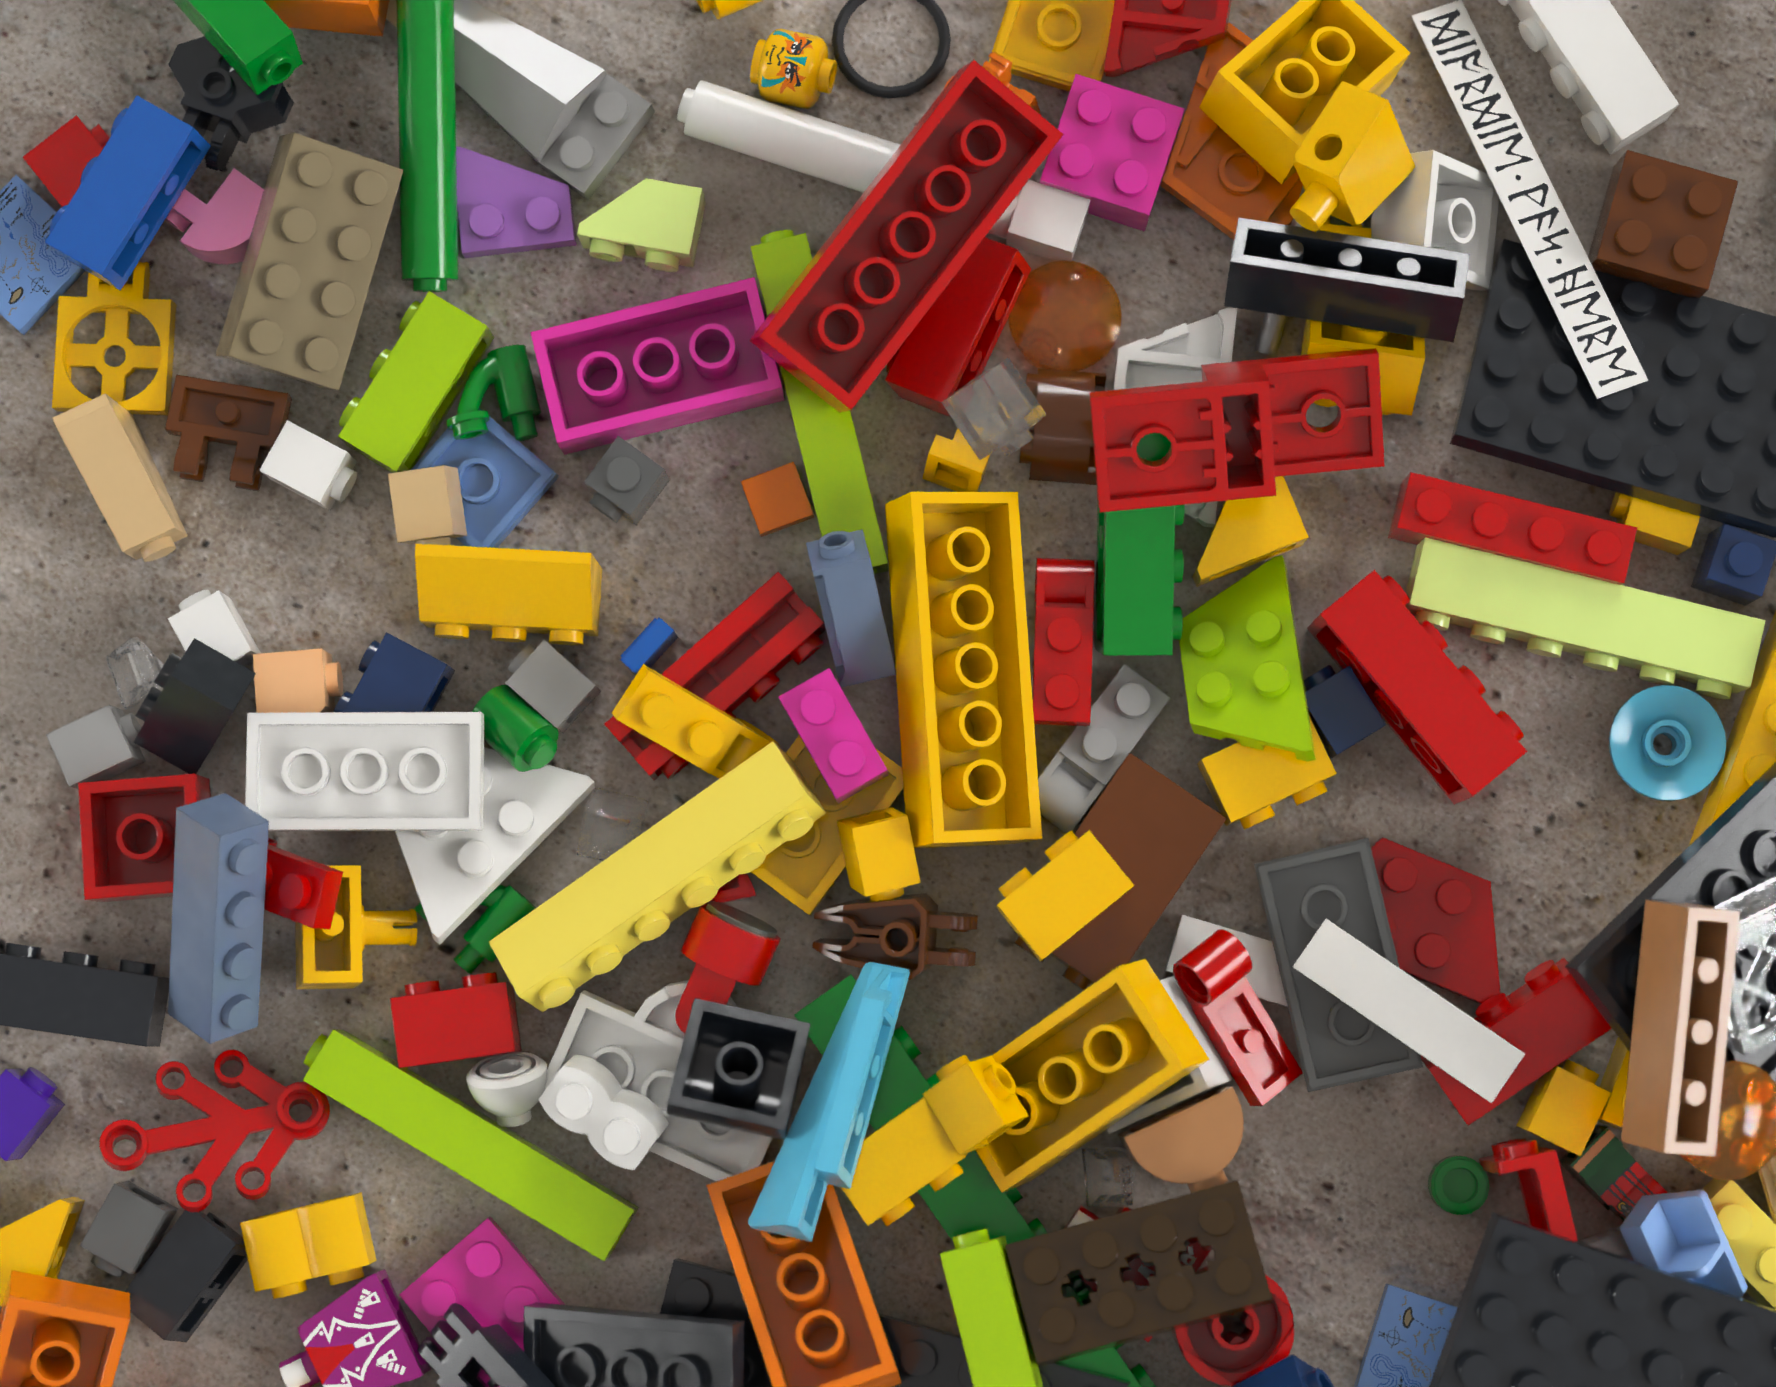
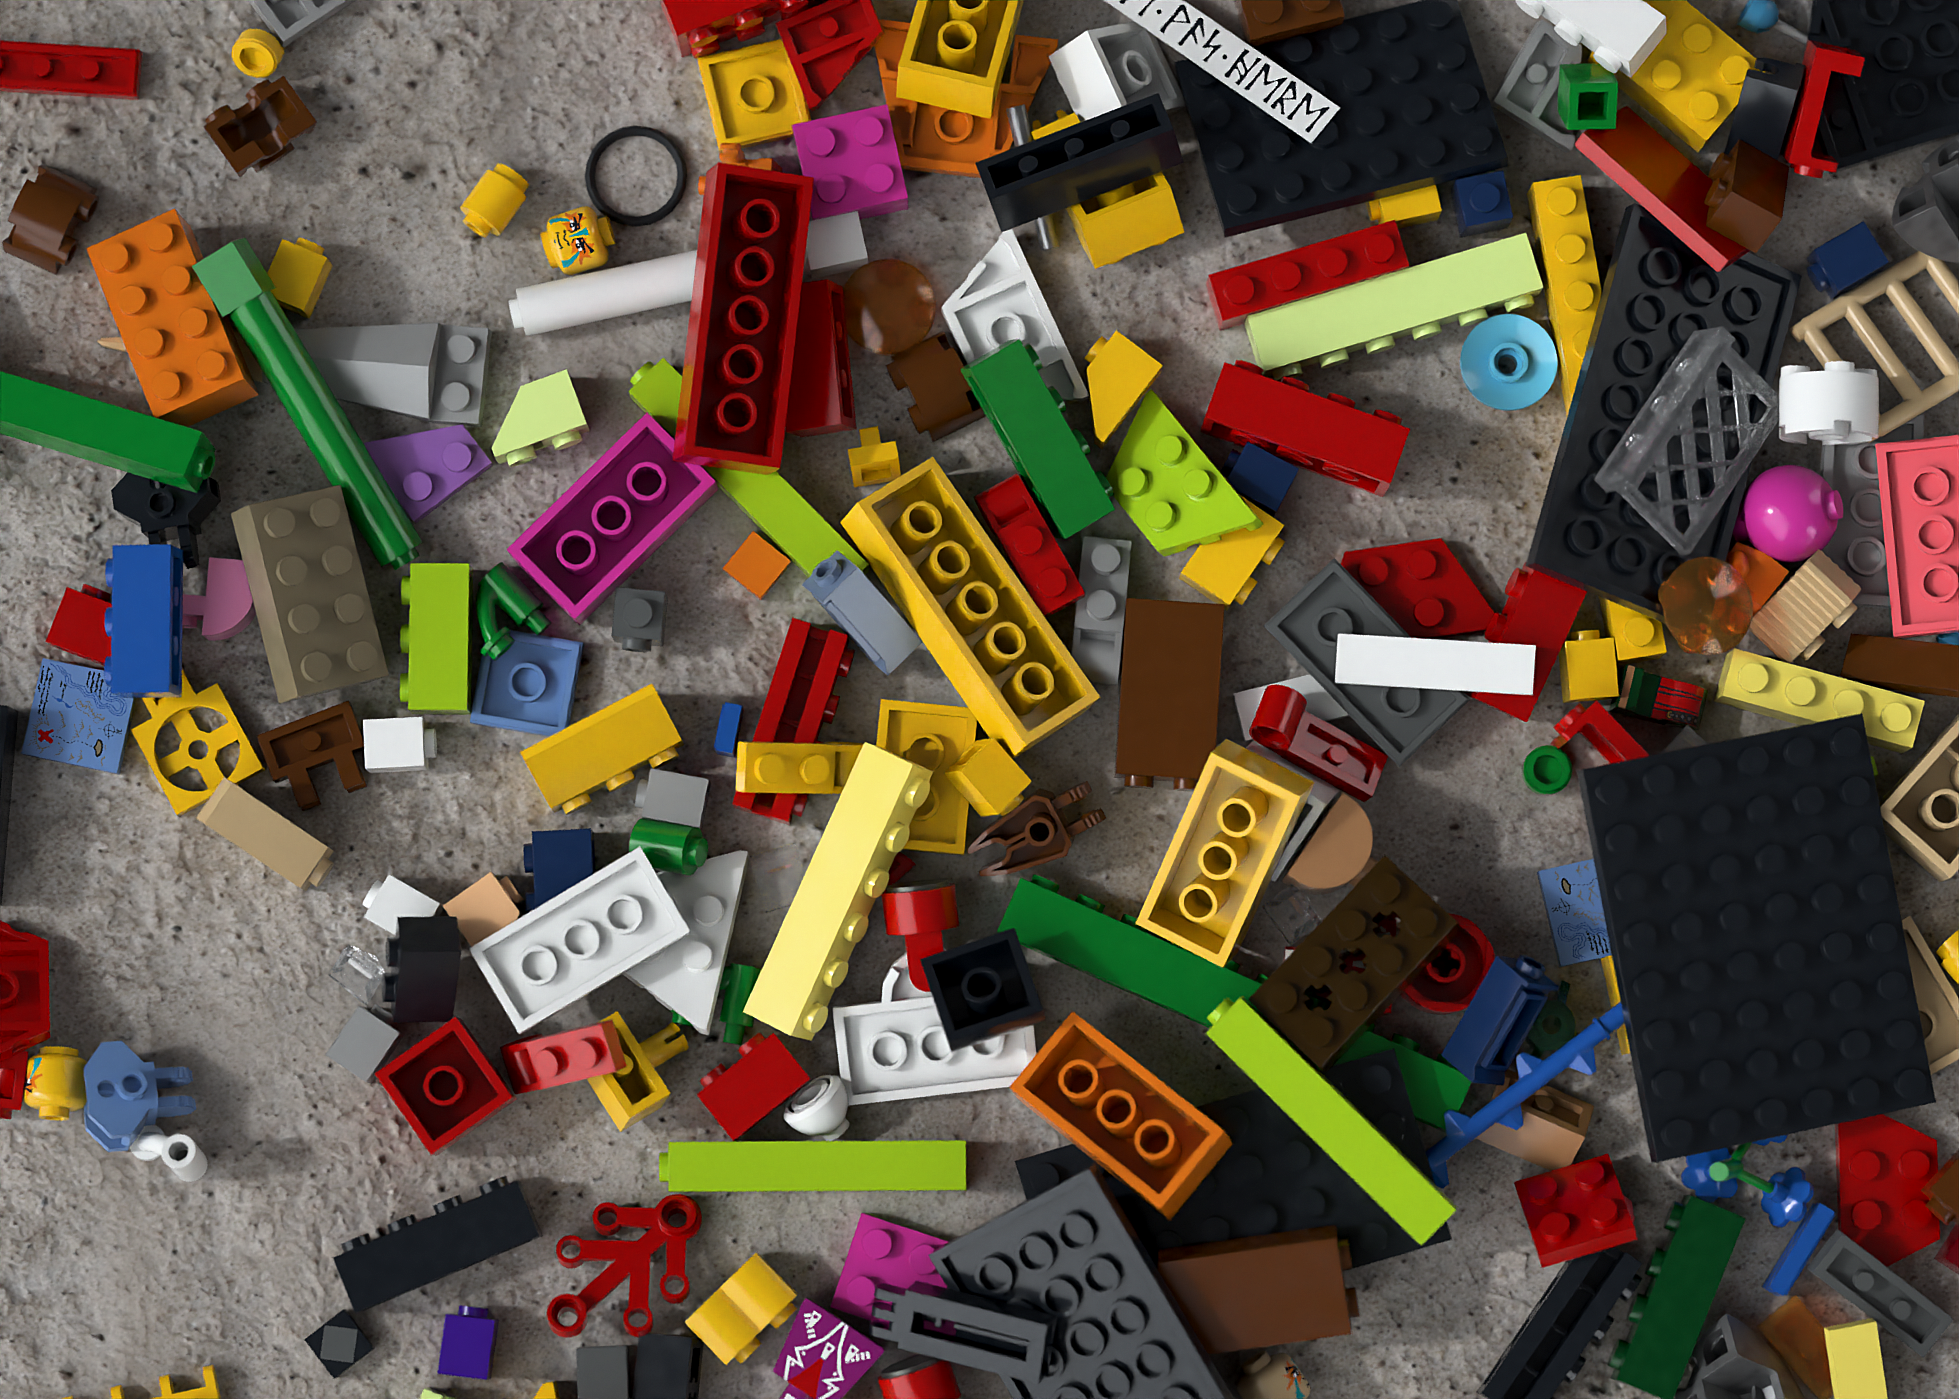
camera: 40 degrees left, 0 degrees up
sand blue brick [168,793,269,1044] -> none
tan brick [388,465,467,545] -> none
white brick [539,1055,669,1170] -> none
medium azure wedge [748,962,910,1242] -> none
dark pink brick [779,668,888,804] -> none
yellow brick [841,1097,967,1226] -> none
yellow brick [923,1055,1029,1155] -> none
clear brick [941,357,1047,460] -> none
yellow brick [996,830,1135,961] -> none
red bracket [1089,348,1385,512] -> none
yellow torso [1290,81,1416,232] -> none
light blue panel [1620,1190,1748,1297] -> none
medium nougat brick [1621,900,1740,1156] -> none

